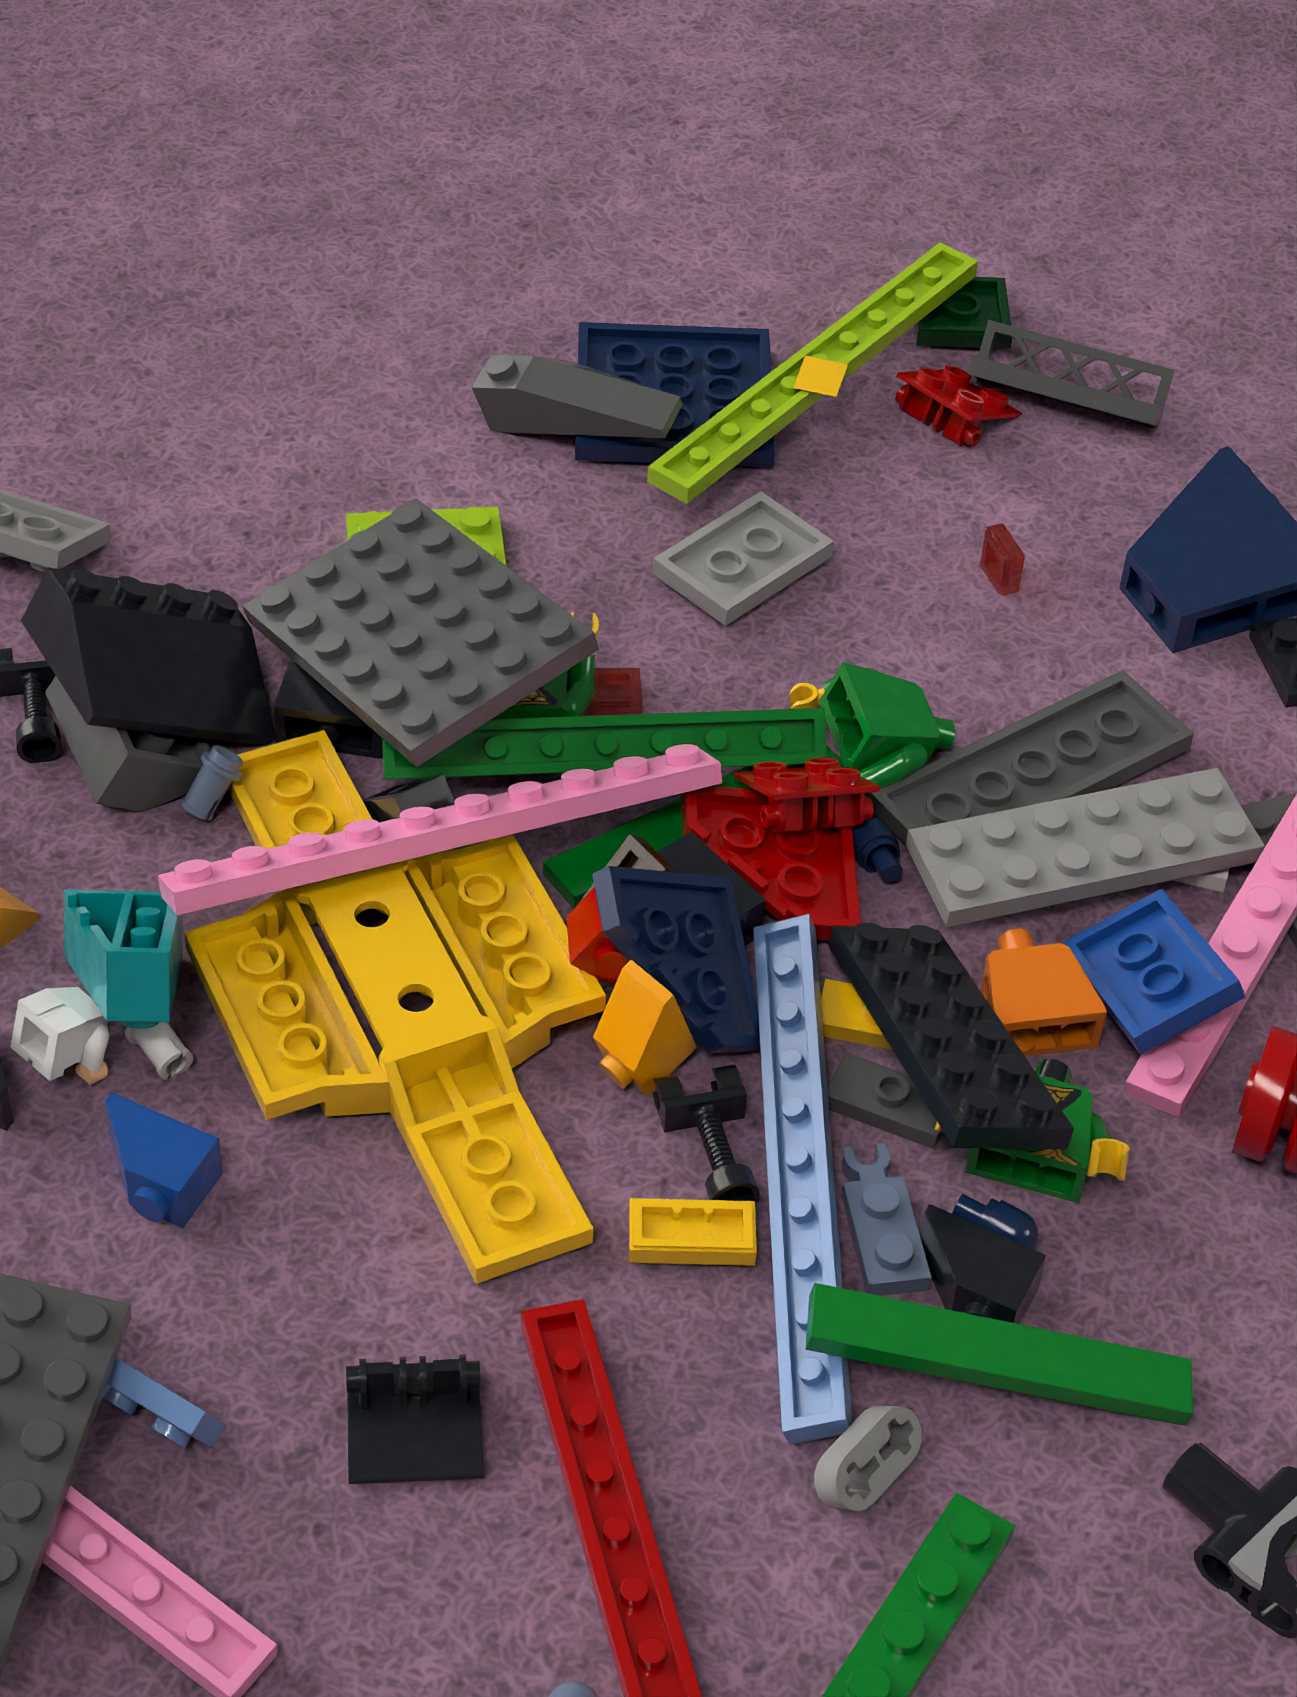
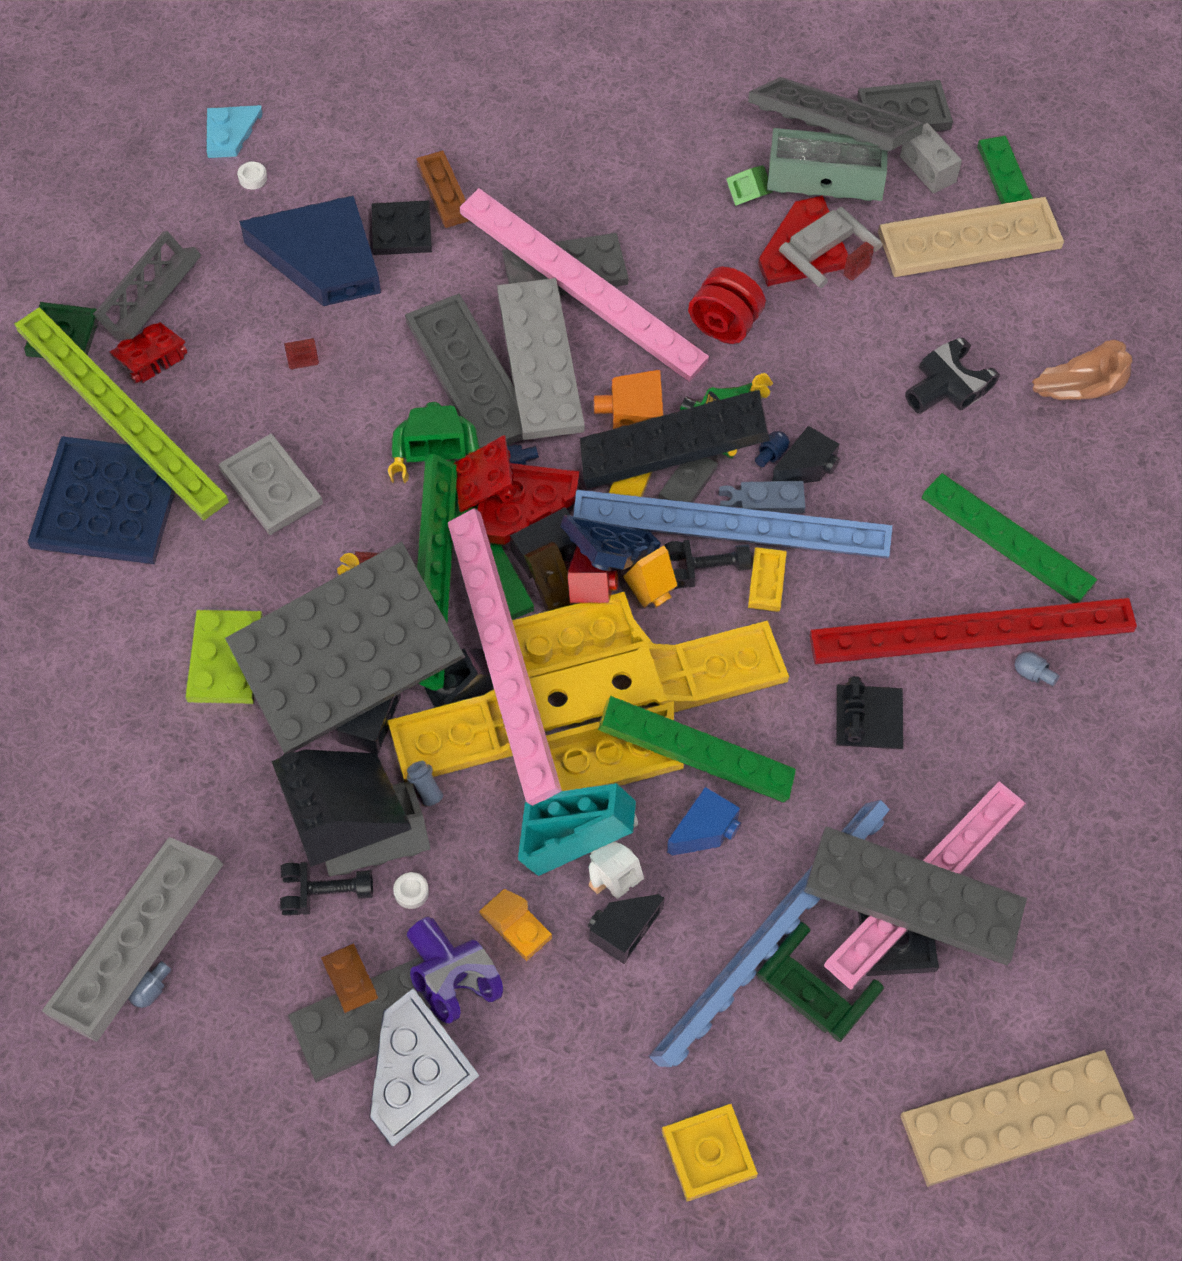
camera: 80 degrees left, 15 degrees up
dark grey wedge [472,354,683,438] -> none
yellow sticker [793,356,848,397] -> none
green tile [805,1283,1193,1426] -> none
light grey beam [814,1404,922,1511] -> none
blue plate [1062,889,1246,1055] -> none
none -> white tile [393,872,429,909]
none -> green plate [598,696,796,803]

